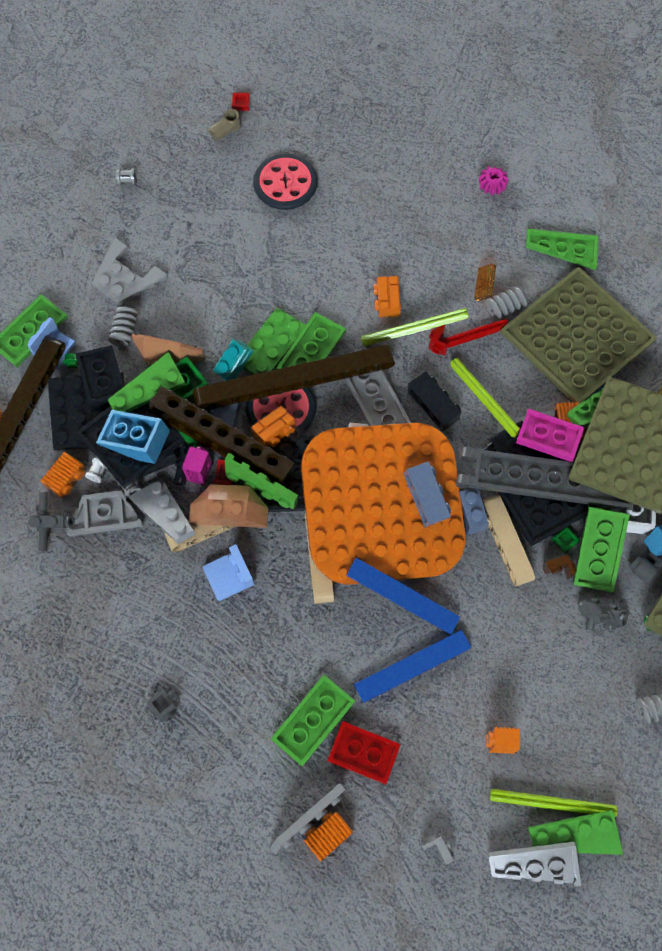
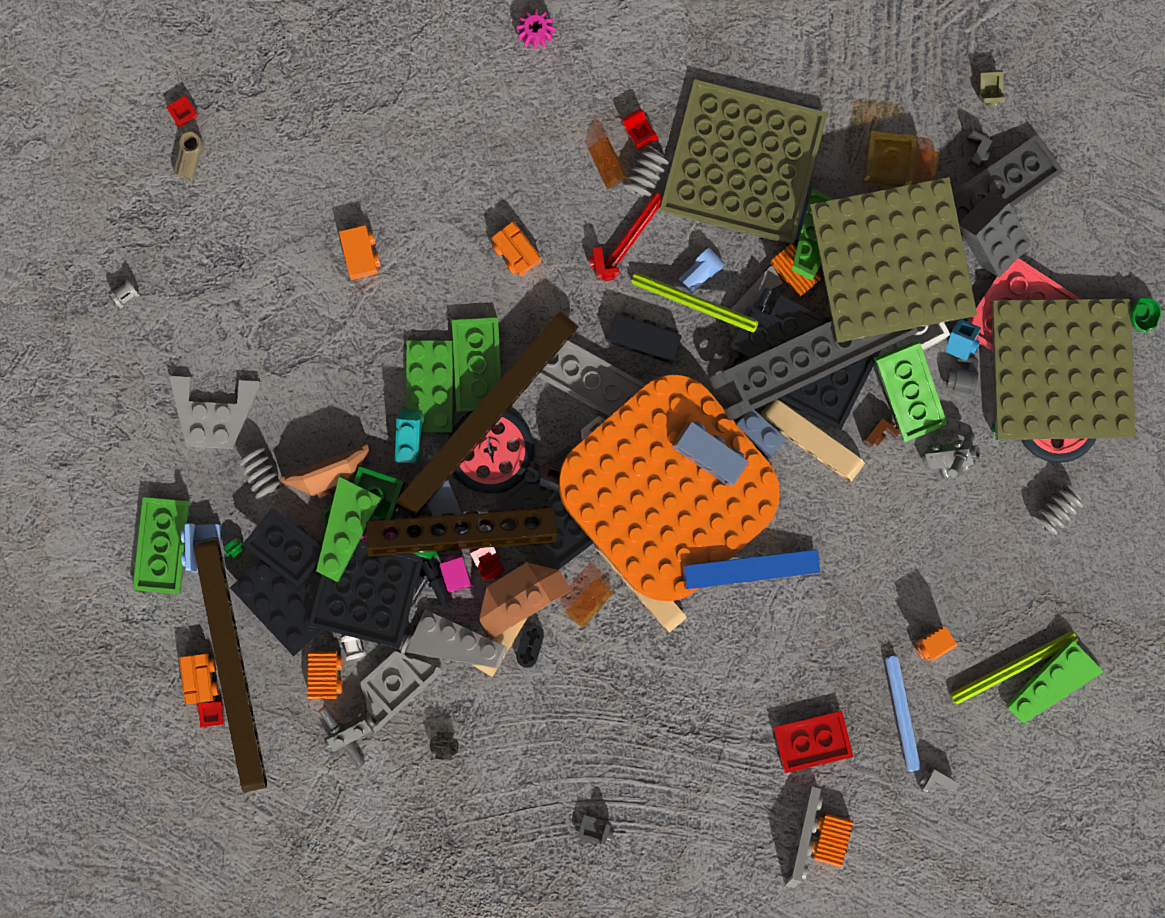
camera: 35 degrees left, 15 degrees up
dark azure slope [96,410,170,464] -> none
light blue bracket [203,544,254,601] -> none
bright green wing [225,453,298,509] -> none
orange brick [251,406,295,447] -> none
wedge [253,154,318,210] -> none
bright green plate [271,675,356,767] -> none
blue tile [354,630,472,704] -> none
lime axle [361,308,469,346] -> none
light grey wing [488,842,582,887] -> none
dark pink plate [516,409,584,462] -> none
bright green wing [525,229,598,270] -> none
green tile [551,527,580,554] -> none
none -> orange brick [339,225,381,280]
none -> clear smoke gear [430,732,459,760]
none -> black beam [516,624,544,668]
none -> clear orange plate [565,578,613,629]
none -> red bracket [622,108,658,150]
none -> light blue piece [679,247,725,294]
none -> light blue axle [885,656,921,772]

